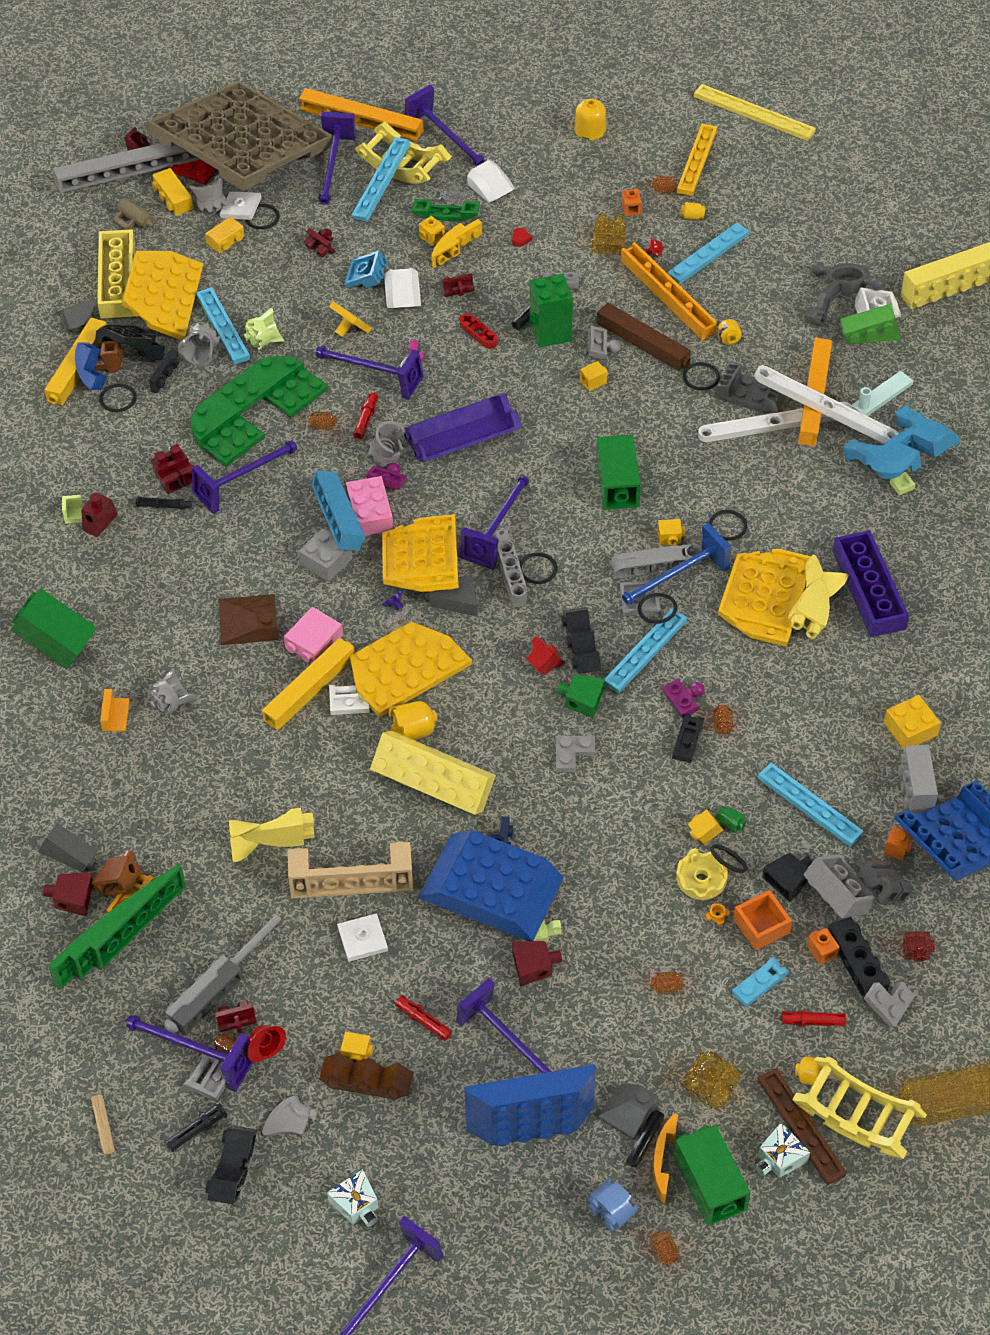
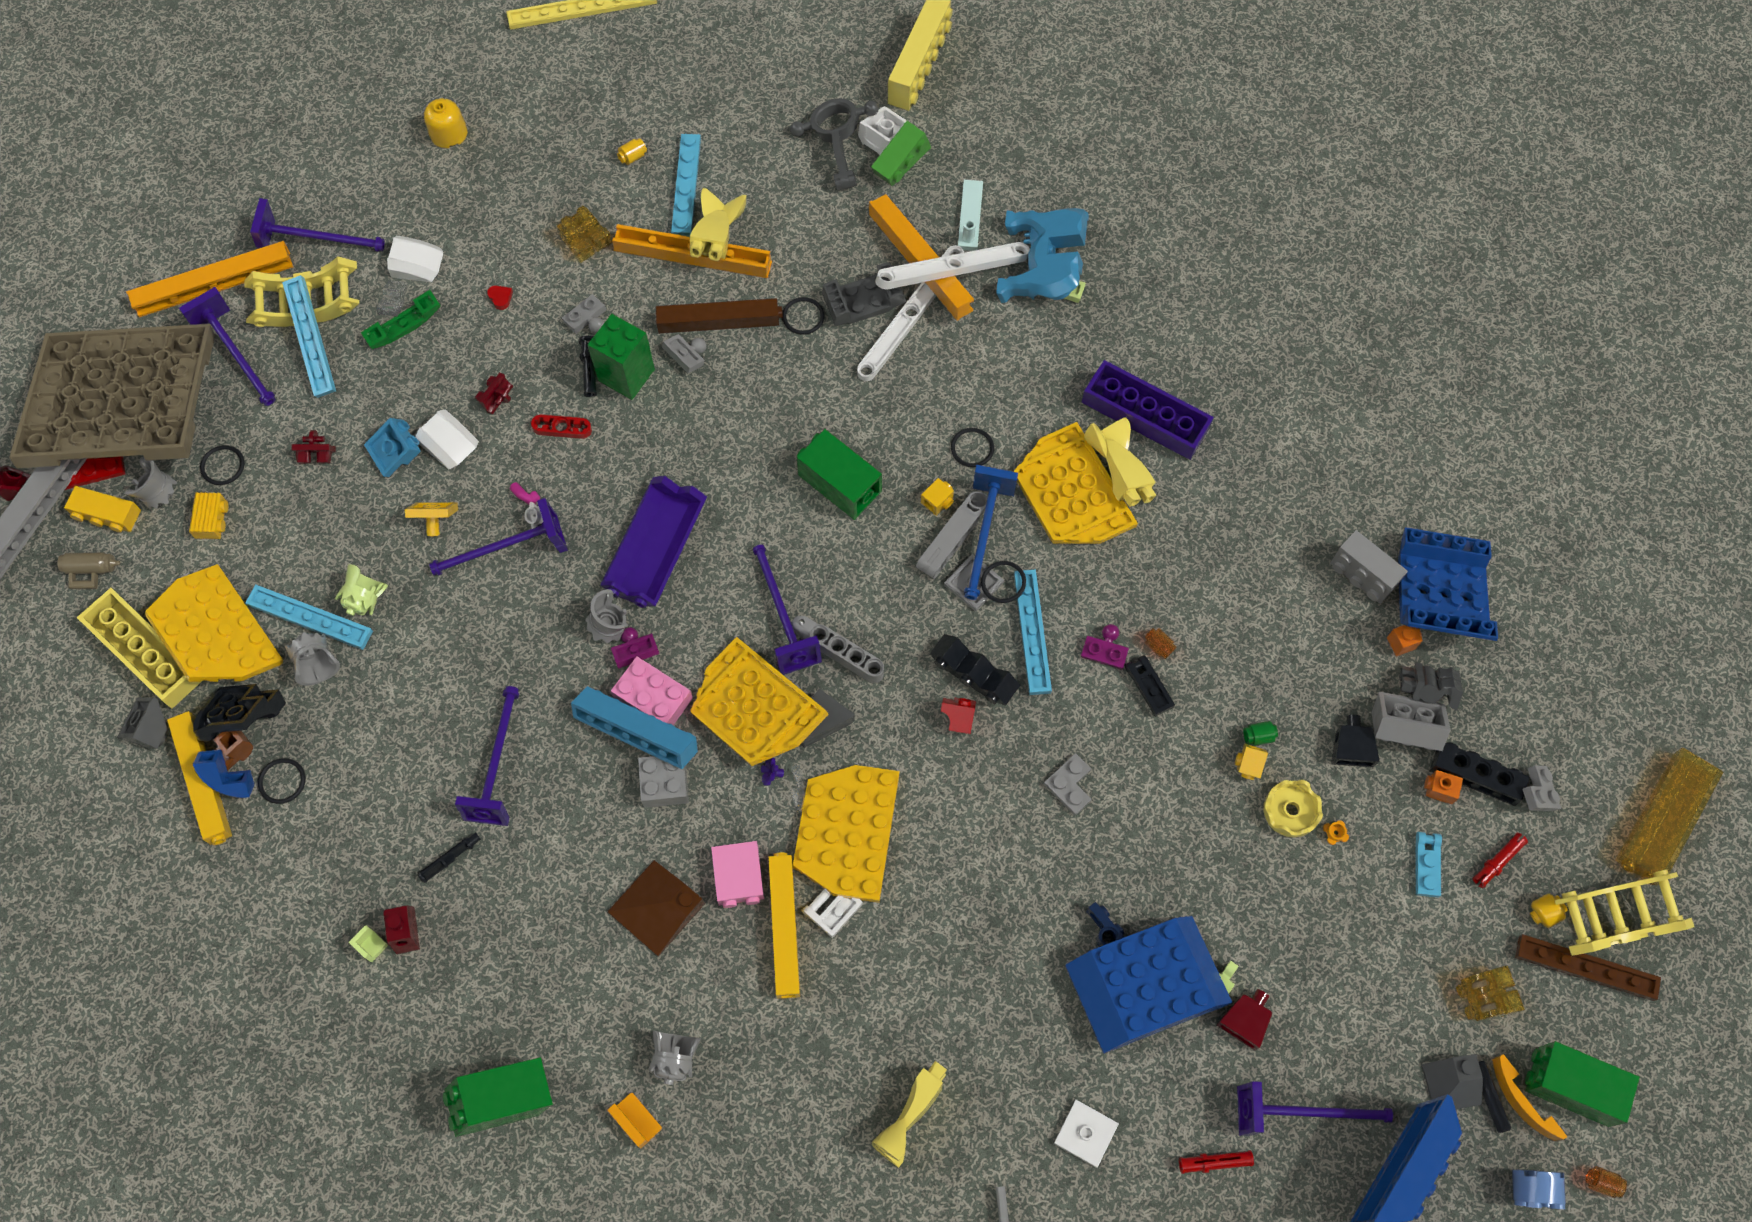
camera: 45 degrees left, 15 degrees up
black hinge [149,350,180,394] -> none
dark red hips [151,444,194,494] -> none
green plate [191,356,329,467] -> none
white plate [220,192,262,220] -> none
tan plate [288,841,413,898] -> none
clear orange brick [310,412,336,430] -> none
red pin [353,392,379,439] -> none
light yellow brick [370,731,496,815] -> none
yellow cylinder [389,701,437,741] -> none
yellow brick [419,216,445,246] -> none
yellow slope [431,219,482,268] -> none
black tyre [519,552,558,584] -> none
green torso [557,675,605,718] -> none
yellow brick [580,361,608,391] -> none
orange brick [621,189,642,216] -> none
red plant [645,238,663,258] -> none
clear orange brick [651,971,683,994] -> none
clear orange brick [652,175,676,193] -> none
yellow plate [677,124,717,196] -> none
black tyre [710,844,747,873] -> none
yellow head [717,319,742,345] -> none
orange piece [733,890,792,951] -> none
torso [755,1123,810,1178] -> none
medium azure plate [758,763,864,848] -> none
yellow brick [884,695,941,749] -> none
clear red brick [903,931,935,962] -> none
none -> light yellow hips [690,188,747,261]

